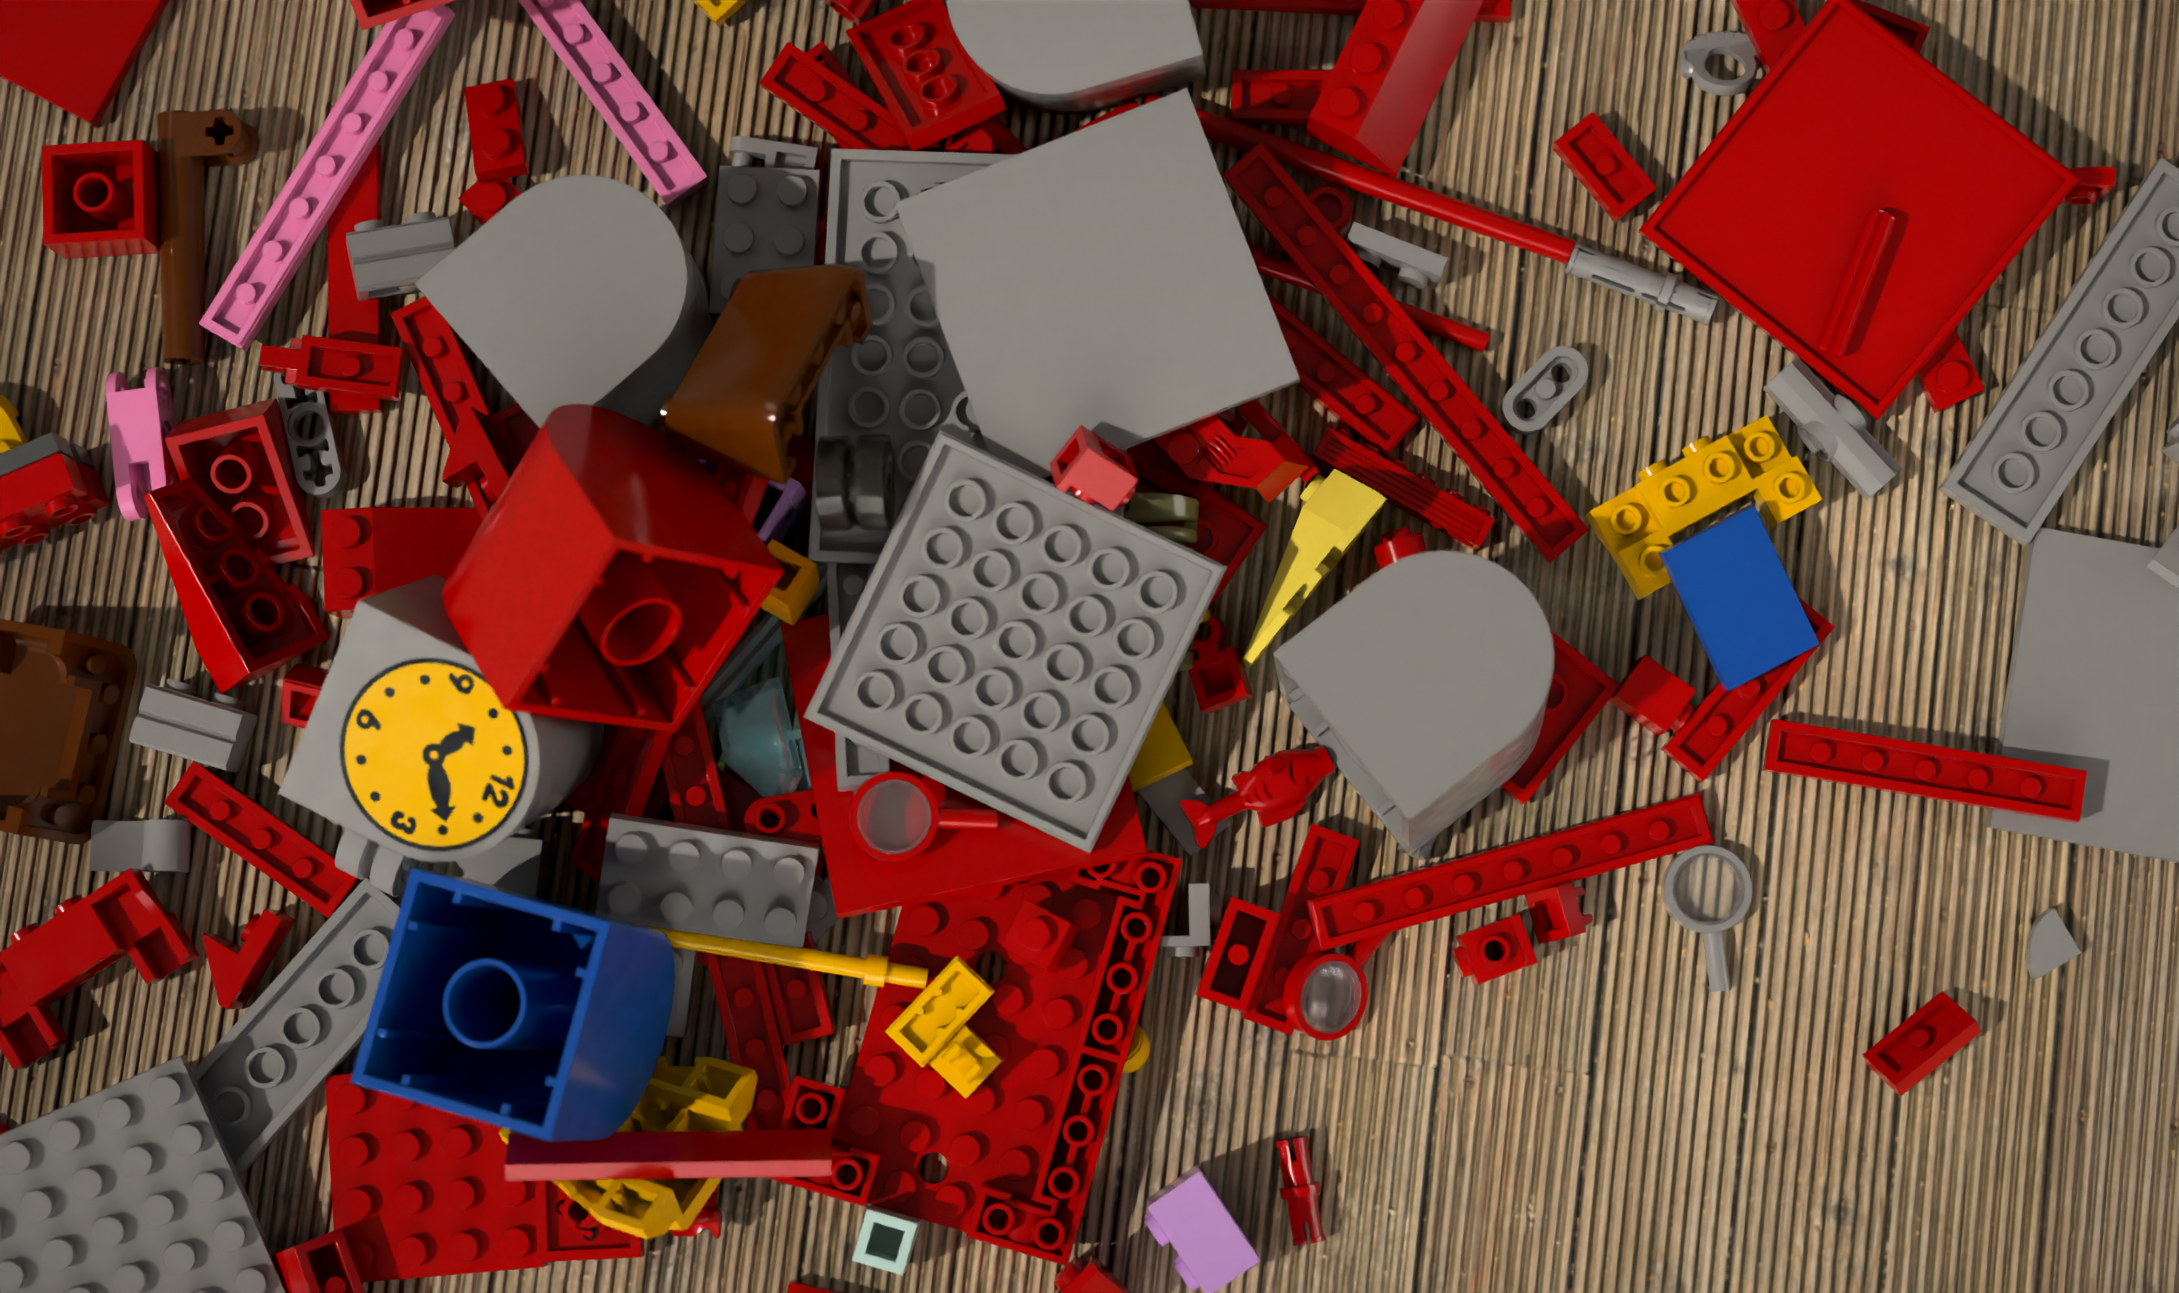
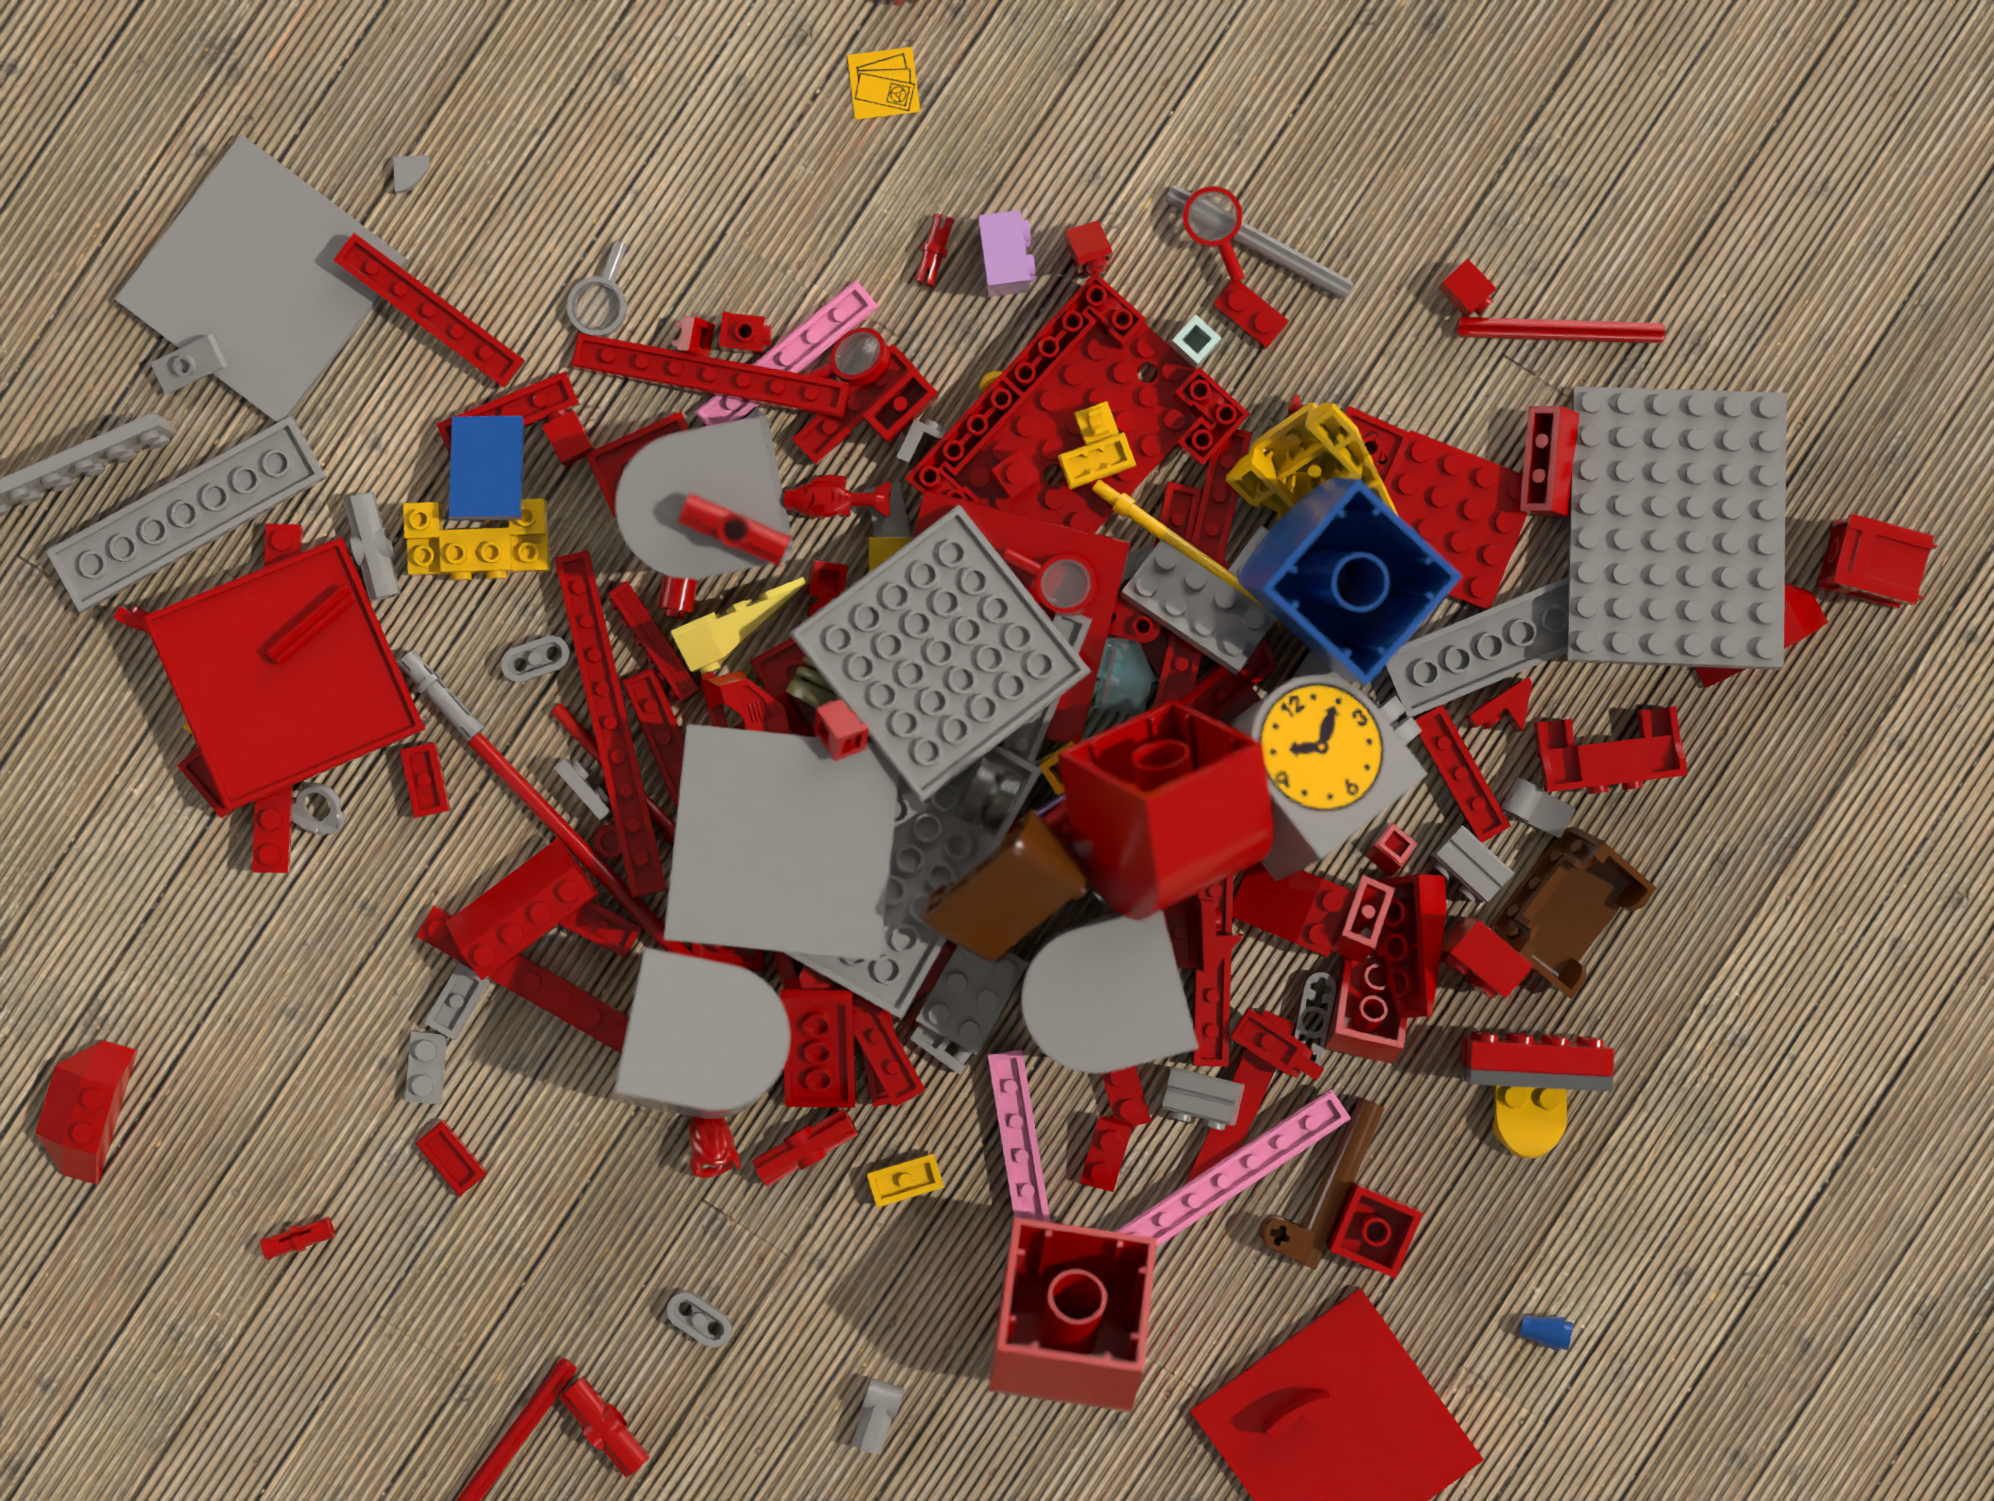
camera: 160 degrees left, 5 degrees up
bright pink piece [105,367,180,521] -> none
red tile [505,1129,832,1181] -> none
red plate [1862,991,1981,1097] -> none
none -> red piece [678,493,792,566]
none -> bright pink tile [695,280,879,426]
none -> red slope [1331,875,1395,964]
none -> red brick [1440,916,1534,999]

